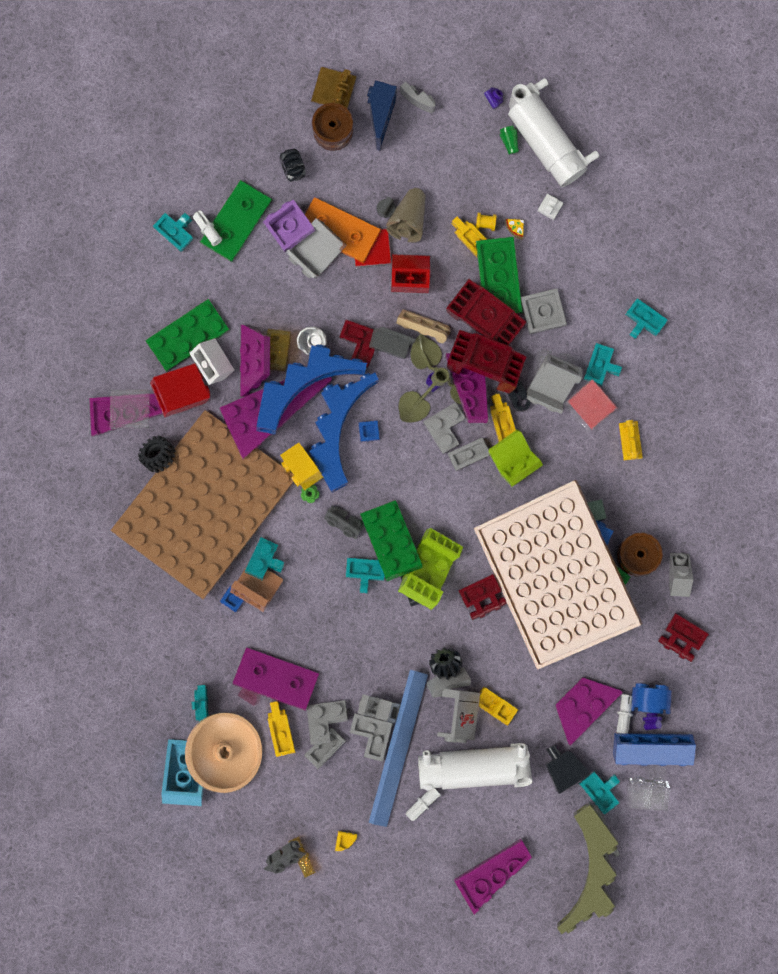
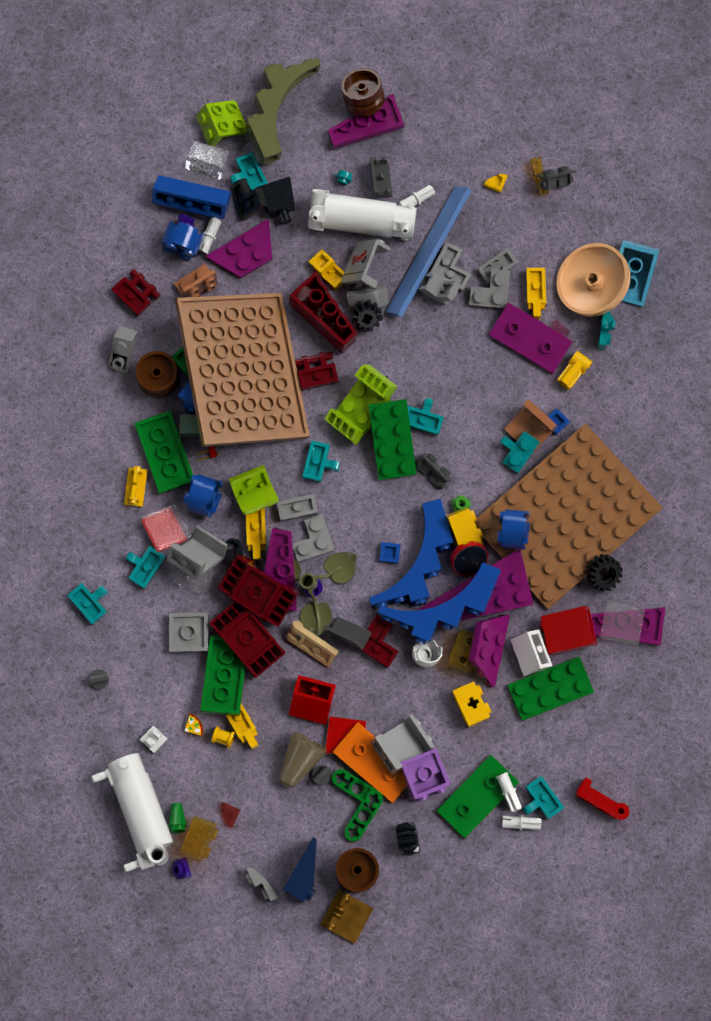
camera: 165 degrees left, 5 degrees down
none -> dark grey plate [88,670,109,689]
none -> green plate [135,411,193,494]
none -> nougat bracket [174,264,218,298]
none -> clear yellow brick [180,815,219,862]
none -> blue brick [184,474,223,518]
none -> lime bracket [196,100,248,147]
none -> clear red tile [221,802,240,828]
none -> pearl dark grey plate [230,179,267,221]
none -> dark red wedge [288,271,357,354]
none -> teal plate [302,440,340,482]
none -> green beam [332,769,383,842]
none -> teal plate [335,170,352,185]
none -> reddish brown wheel [341,68,385,117]
none -> dark grey hinge [370,156,393,199]
none -> black tile [450,541,488,577]
none -> yellow brick [452,681,492,728]
none -> blue brick [497,509,530,550]
none -> white axle [502,815,542,831]
none -> yellow piece [557,351,593,390]
none -> red leg [574,777,630,820]

